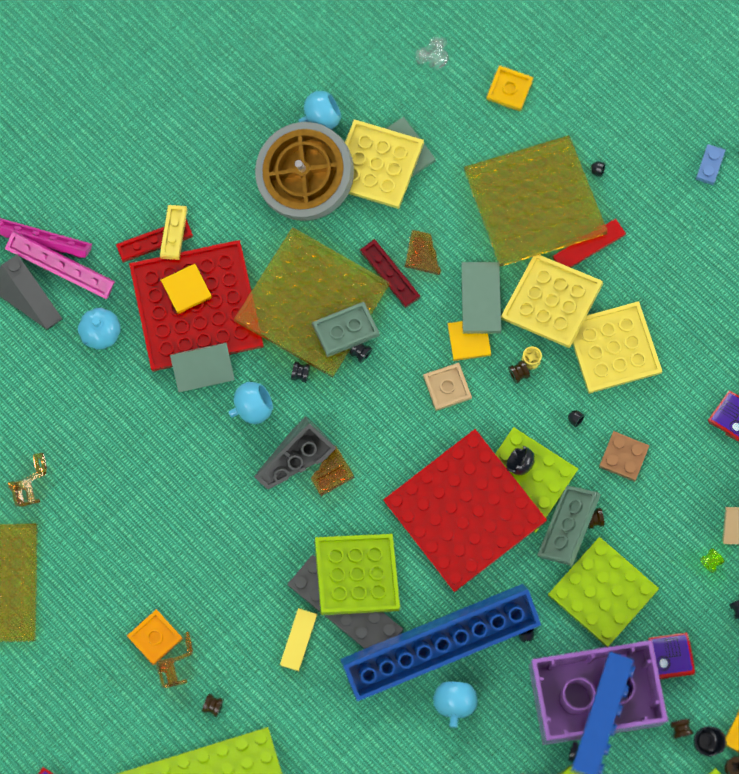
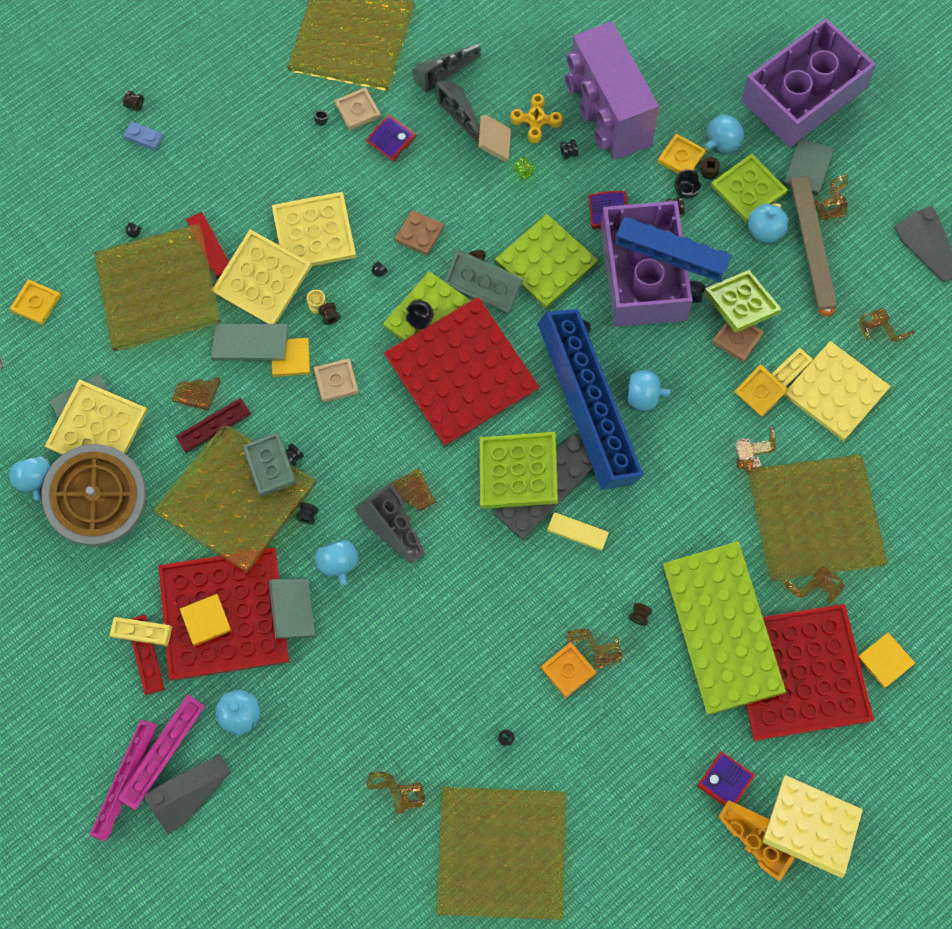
camera: 85 degrees left, 5 degrees down
none -> black hinge [498,730,515,746]

